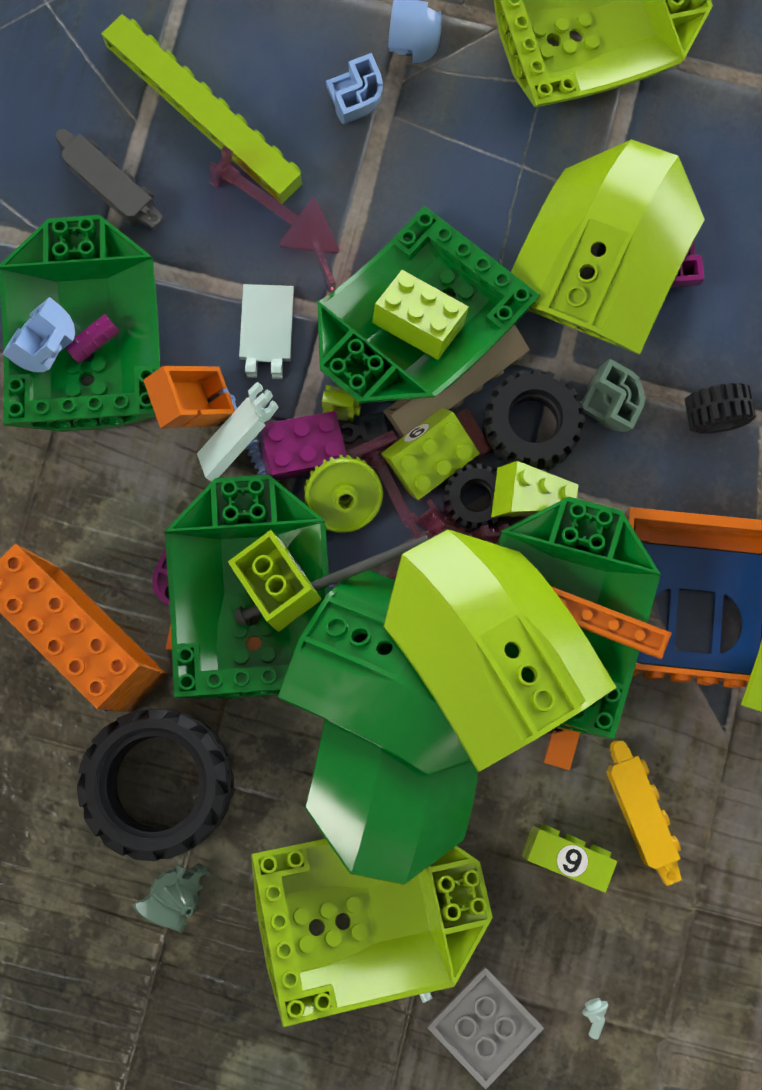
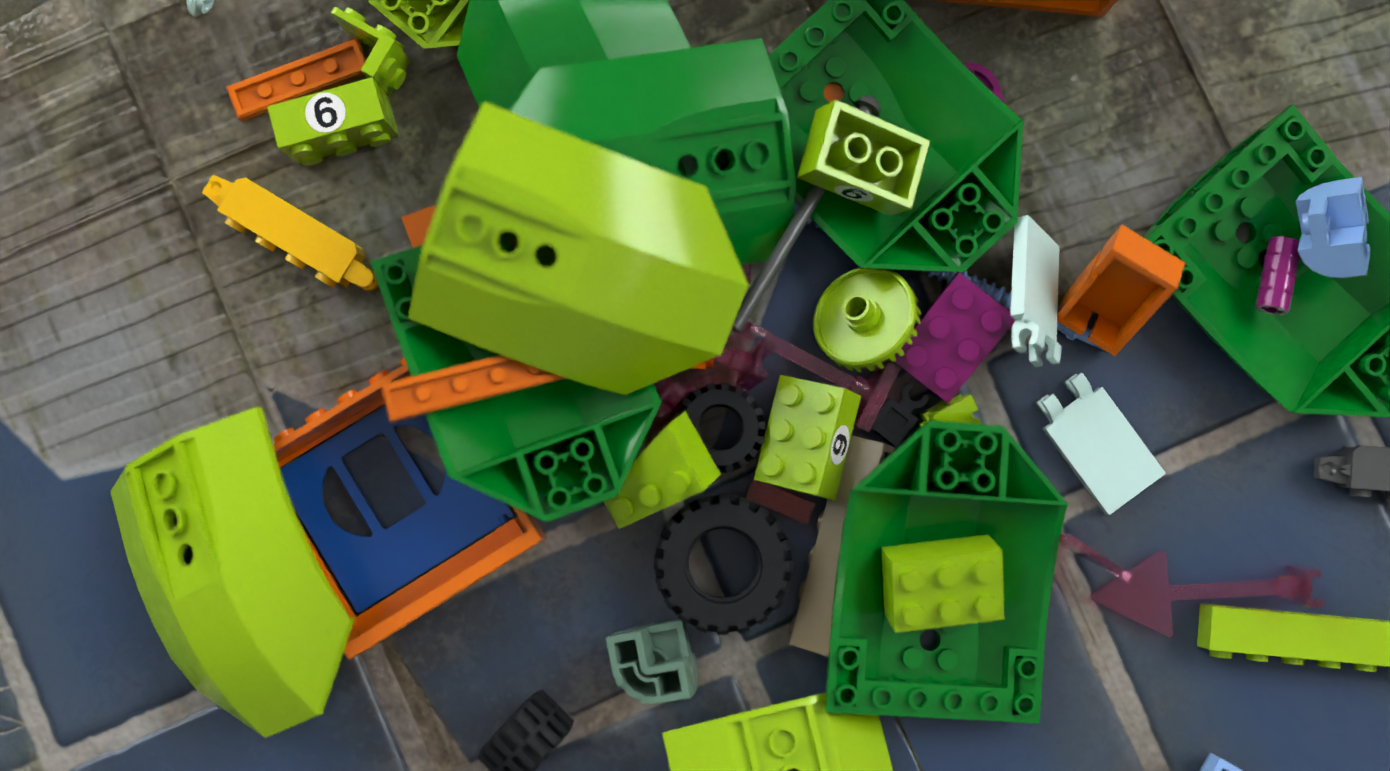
camera: 145 degrees right, 5 degrees up
none -> orange tile [226,38,367,122]
none -> lime bracket [330,7,410,97]

